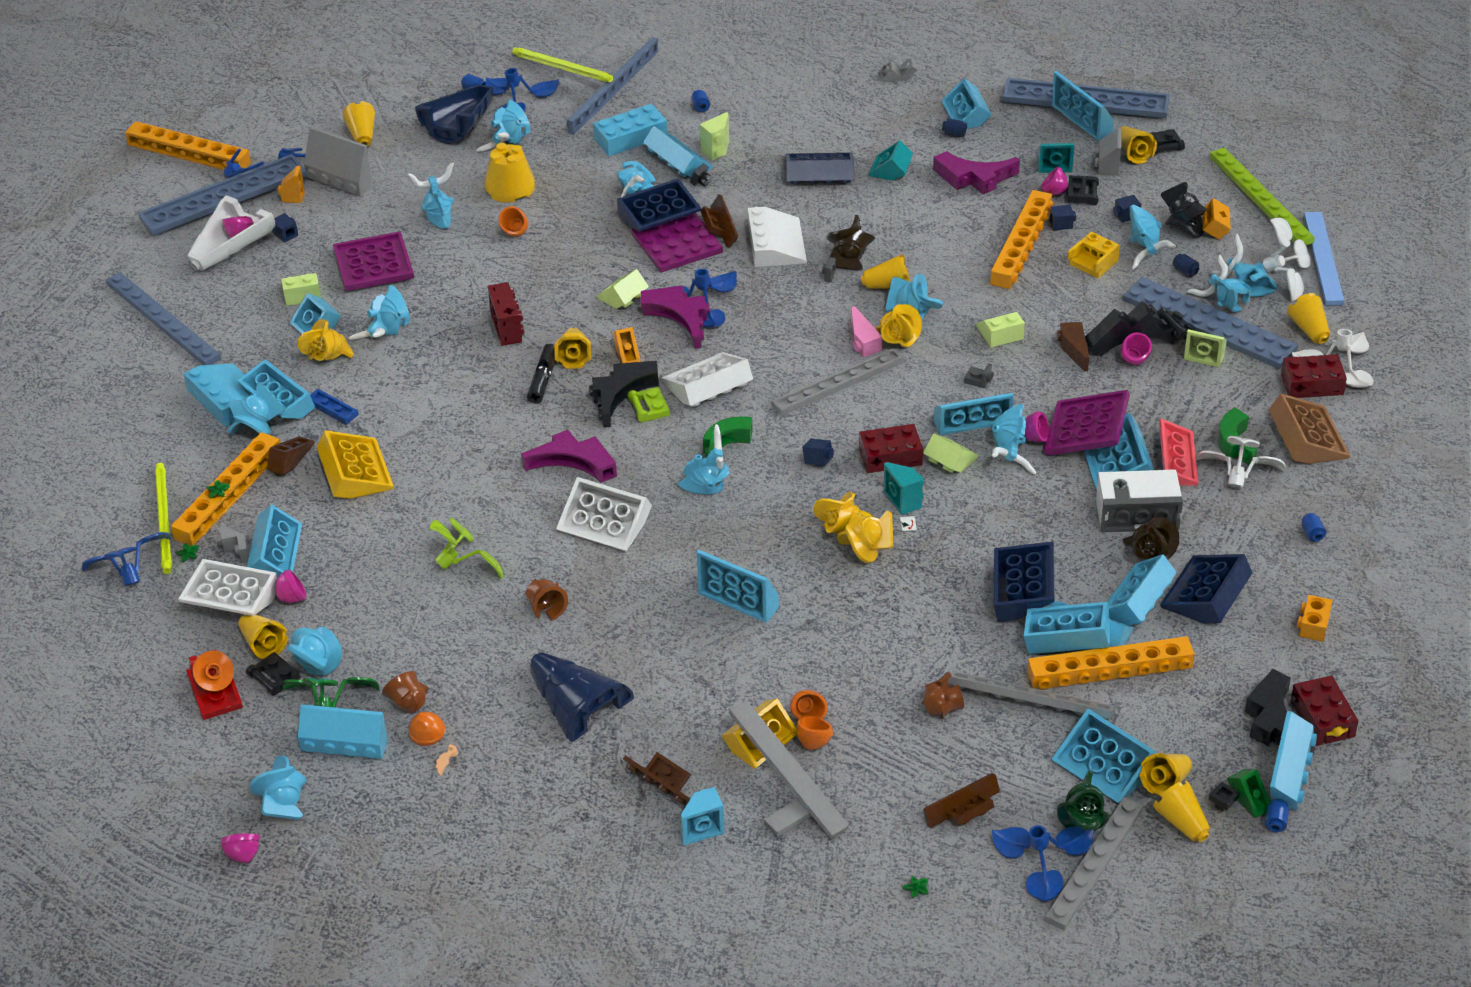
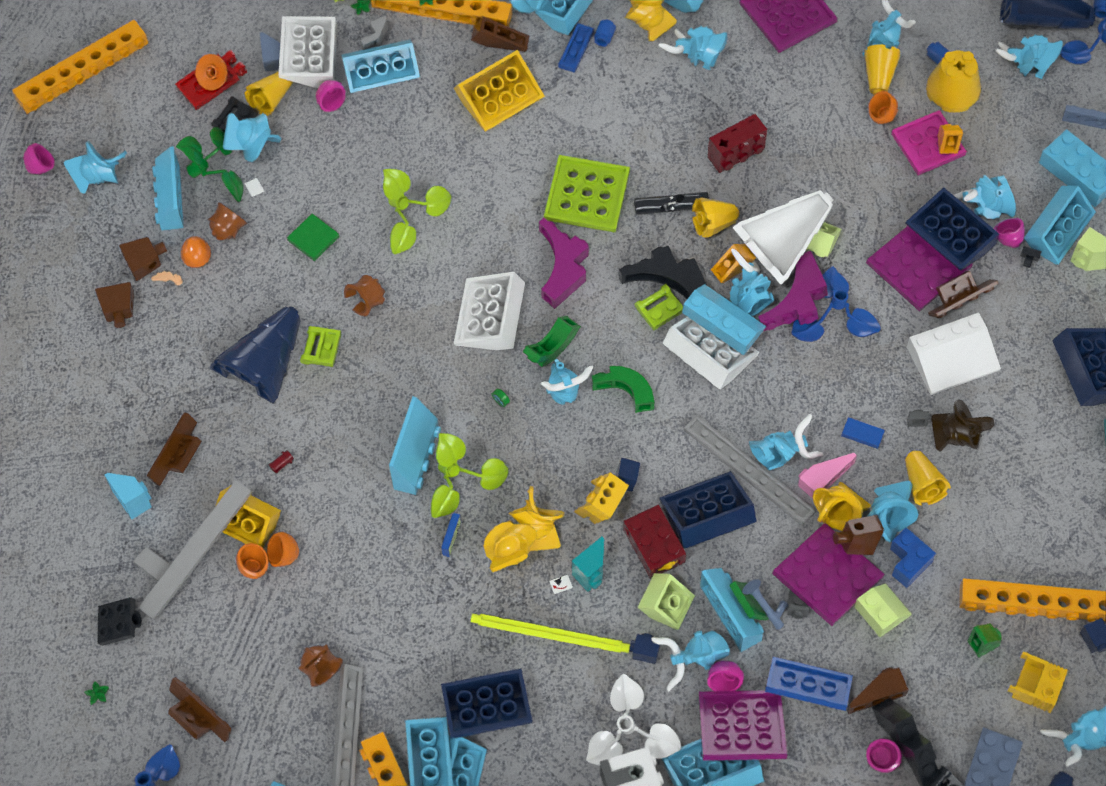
camera: 75 degrees right, 20 degrees up
none -> light orange brick [12,20,148,114]
none -> reddish brown torso [95,282,134,328]
none -> black plate [97,597,142,646]
none -> reddish brown torso [119,237,167,281]
none -> white sticker [245,178,264,197]
none -> sand blue slope [260,32,281,72]
none -> dark red pin [268,450,294,474]
none -> green tile [287,214,339,261]
none -> lime plate [300,326,341,367]
none -> lime plant [431,433,508,518]
none -> blue tile [441,513,461,557]
none -> neon yellow piece [471,613,630,653]
none -> green tile [491,389,510,407]
none -> green arch [523,316,581,367]
none -> lime piece [544,155,630,233]
none -> yellow piece [574,472,629,524]
none -> white plant [586,674,681,765]
none -> blue brick [594,19,616,47]
none -> dark blue brick [629,633,660,664]
none -> dark blue slope [659,471,757,549]
none -> medium azure slope [682,284,766,355]
none -> medium azure helmet [729,249,775,317]
none -> green tile [730,581,769,621]
none -> white cone [733,190,834,285]
none -> sand blue piece [742,579,788,630]
none -> medium azure helmet [749,413,823,471]
none -> blue plate [765,657,853,711]
none -> magenta plate [772,523,885,626]
none -> reddish brown torso [833,515,884,555]
none -> blue tile [841,417,885,449]
none -> yellow cone [864,44,901,96]
none -> blue brick [890,528,936,588]
none -> dark pink plate [891,110,967,175]
none -> blue brick [927,42,950,65]
none -> light orange slope [938,124,963,154]
none -> green slope [967,623,1002,658]
none -> dark pink hat [994,218,1025,248]

